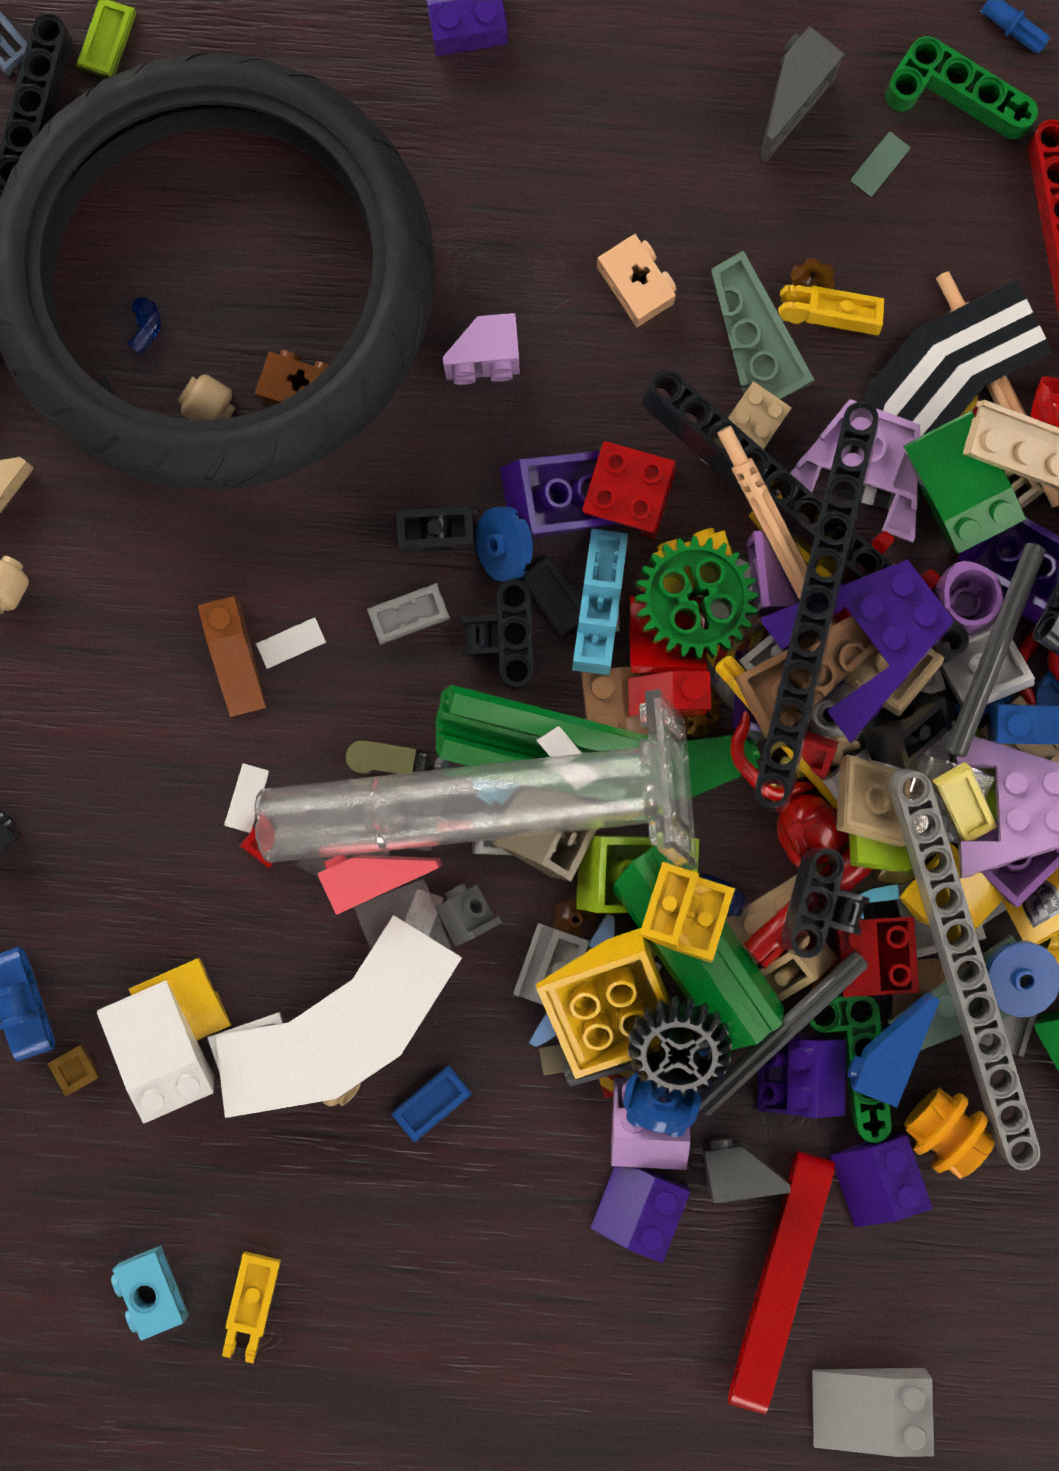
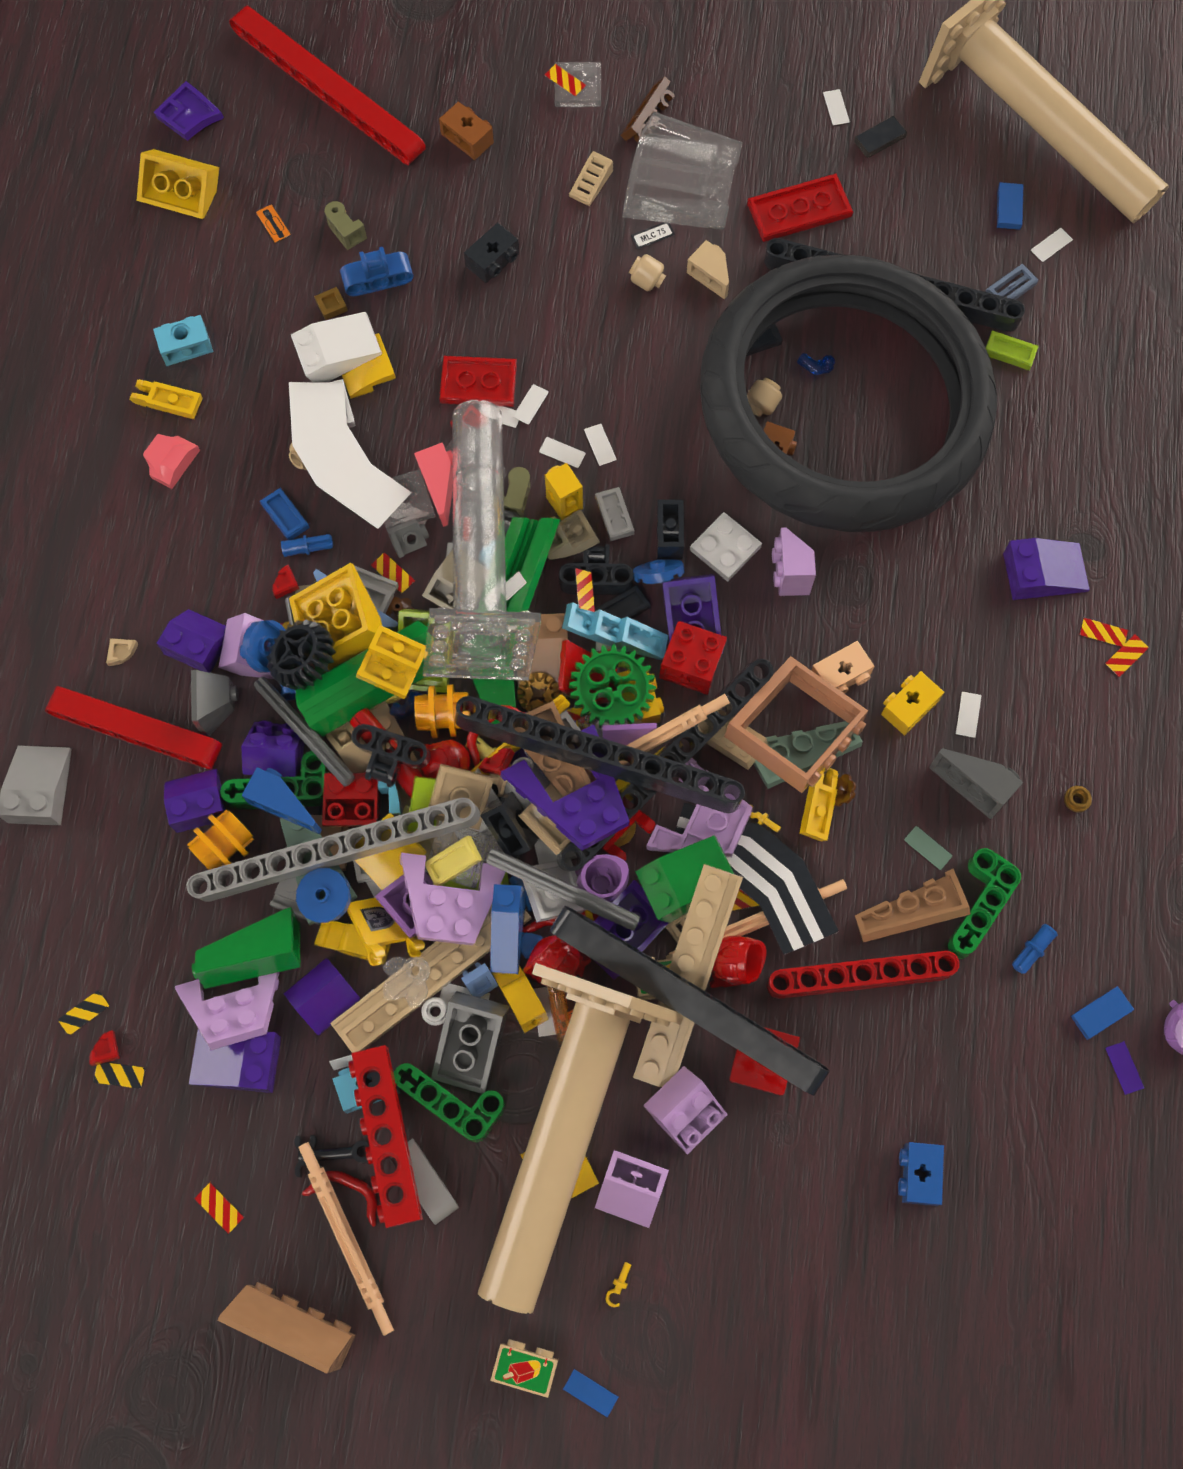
camera: 90 degrees right, 15 degrees down
dark orange slope [198,596,267,717] -> none
red slope [627,671,711,717] -> none
none -> tan tile [106,639,138,666]
none -> coral slope [143,434,200,489]
none -> red tile [272,565,300,599]
none -> blue axle [281,534,333,557]
none -> sticker [371,553,415,593]
none -> light orange piece [414,684,470,738]
none -> red tile [440,356,517,407]
none -> white sticker [513,384,549,424]
none -> white sticker [539,437,586,468]
none -> yellow brick [545,463,583,521]
none -> dark tan slope [548,509,600,559]
none -> sticker [575,568,595,612]
none -> white plate [690,512,762,582]
none -> nougat window [724,656,868,793]
none -> yellow hand [750,805,781,833]
none -> medium nougat wing [855,869,970,942]
none -> yellow brick [881,671,944,736]
none -> white sticker [956,692,981,738]

